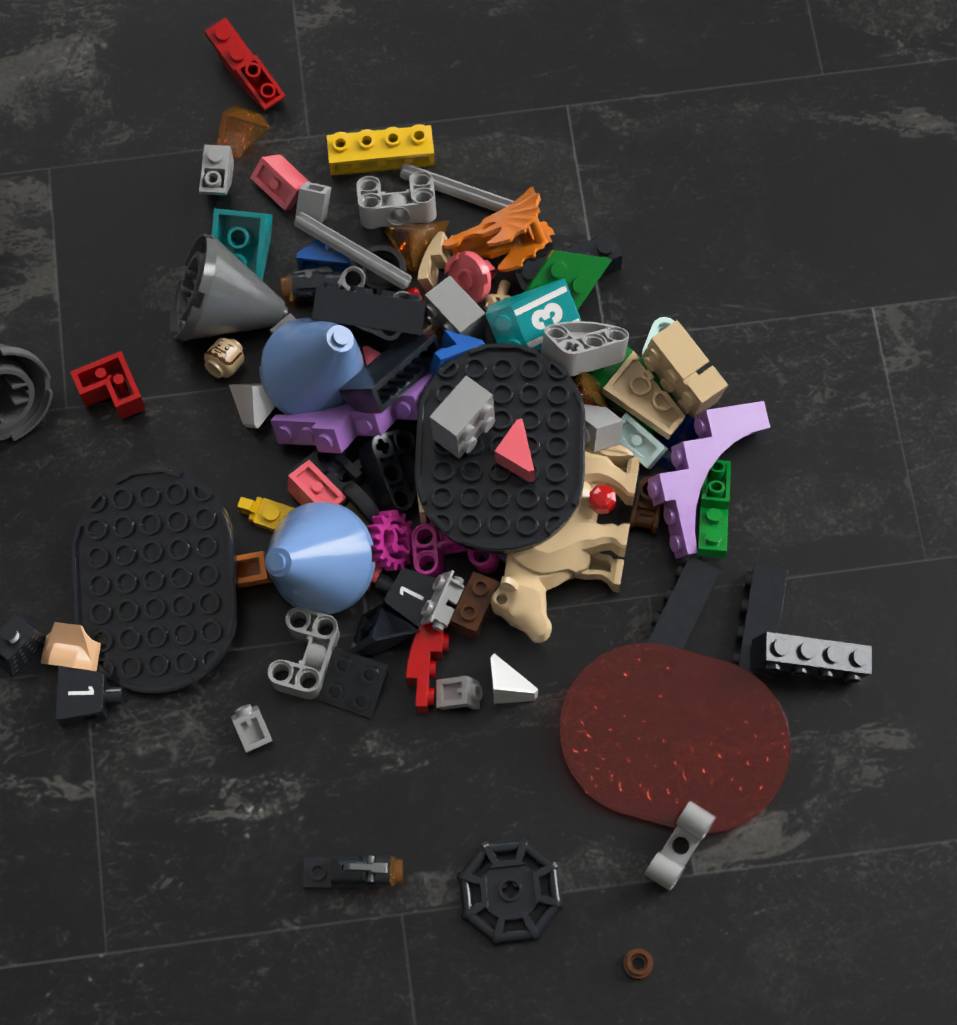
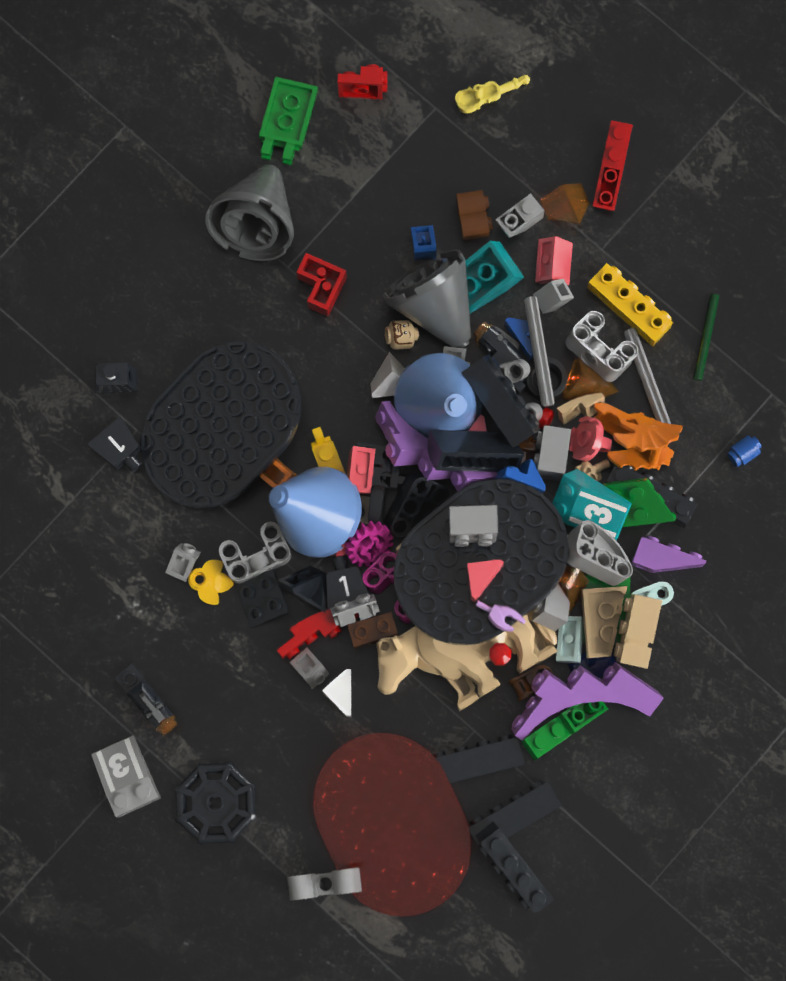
camera: 50 degrees right, 10 degrees up
light nougat slope [41,622,101,671] -> none
reddish brown plate [623,948,653,979] -> none
none -> light grey slope [91,735,161,818]
none -> yellow plate [188,560,233,605]
none -> blue slope [411,225,437,261]
none -> light yellow piece [455,75,530,114]
none -> reddish brown brick [456,190,493,240]
none -> lavender hand [476,600,526,632]
none -> medium lavender slope [631,536,707,573]
none -> dark green bar [693,294,719,381]
none -> blue brick [727,435,762,467]

